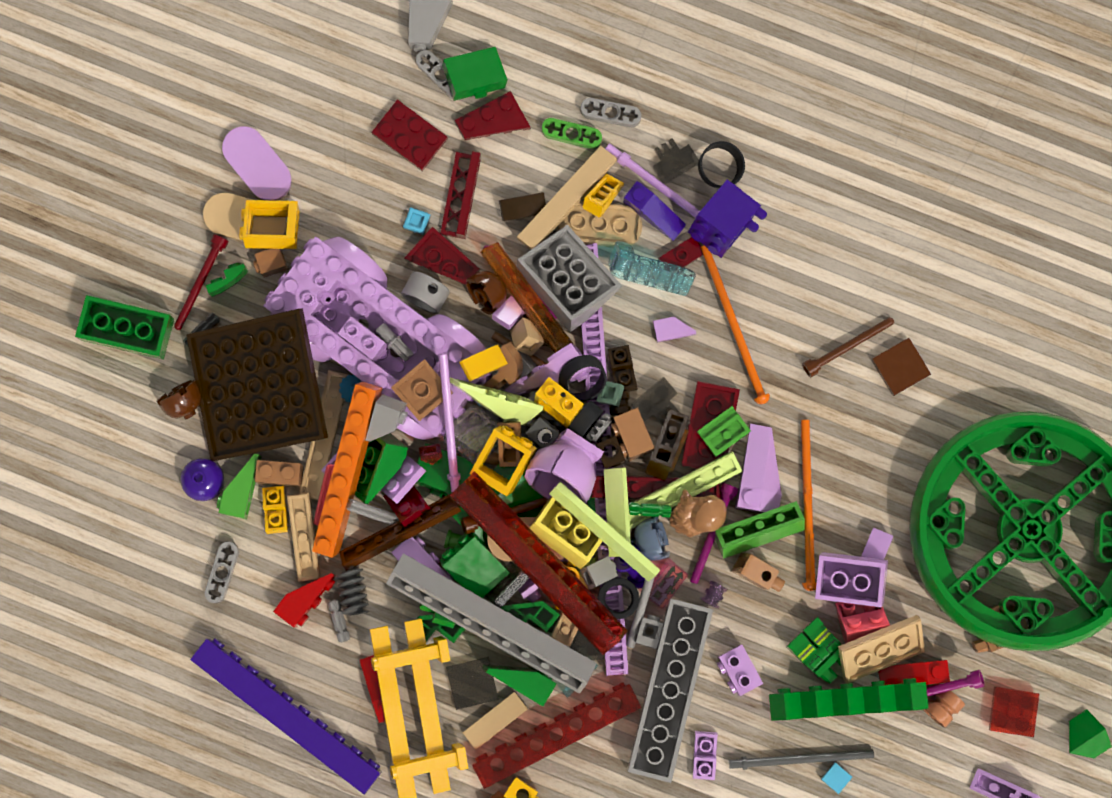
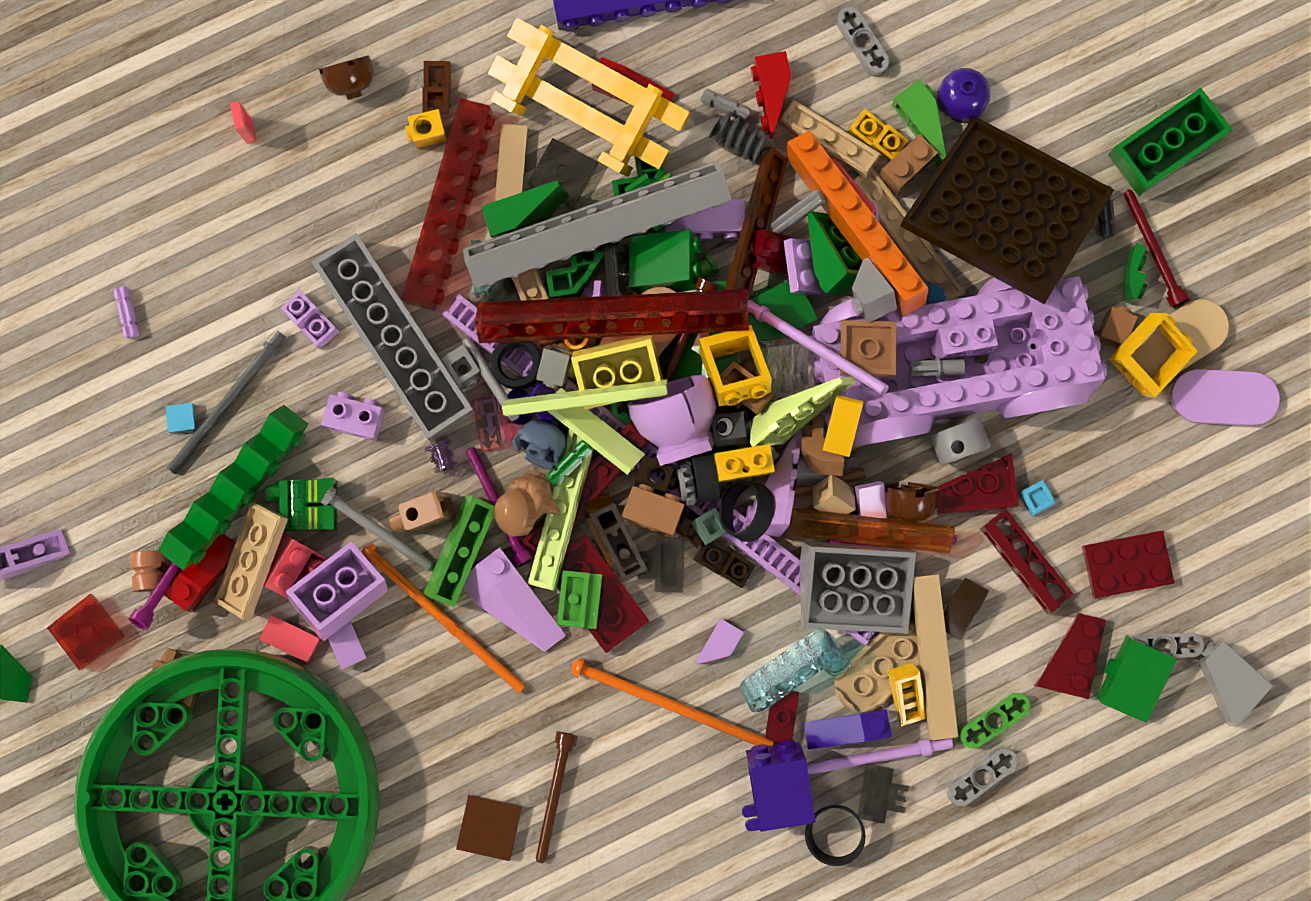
camera: 135 degrees right, 0 degrees up
reddish brown cylinder [156,380,201,420] -> none
clear red slope [419,444,442,465] -> none
none -> coral tile [259,615,321,663]
none -> light grey bar [320,487,435,571]

